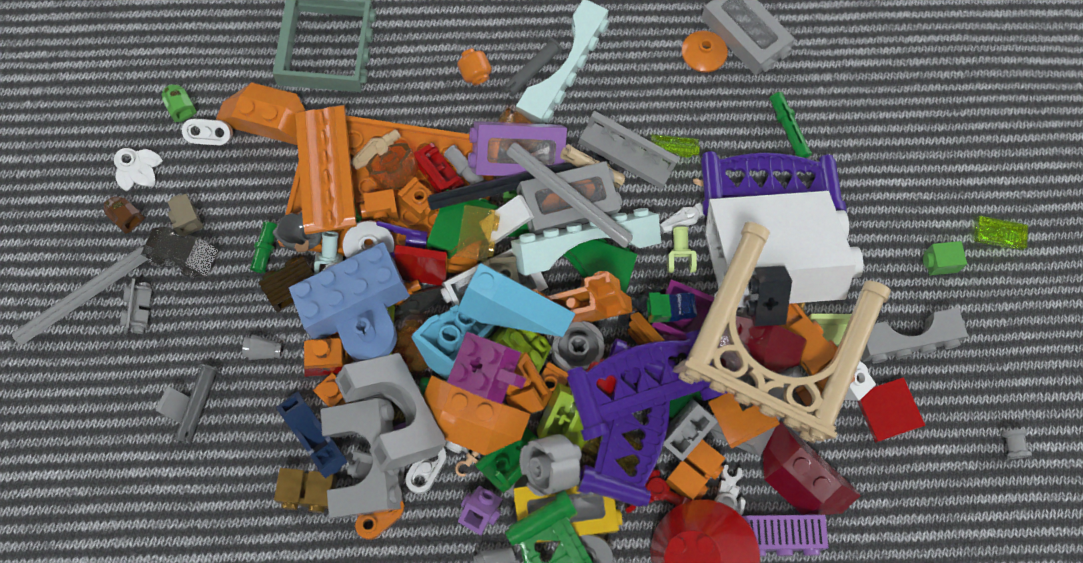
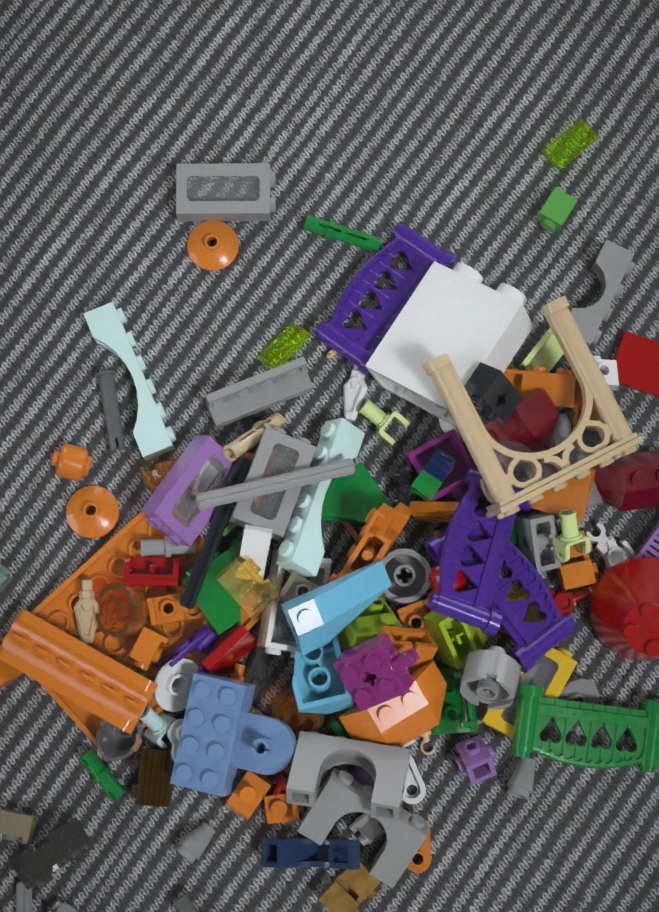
camera: 50 degrees left, 10 degrees up
none -> orange dish [66,486,119,538]
none -> yellowish green piece [553,509,591,563]

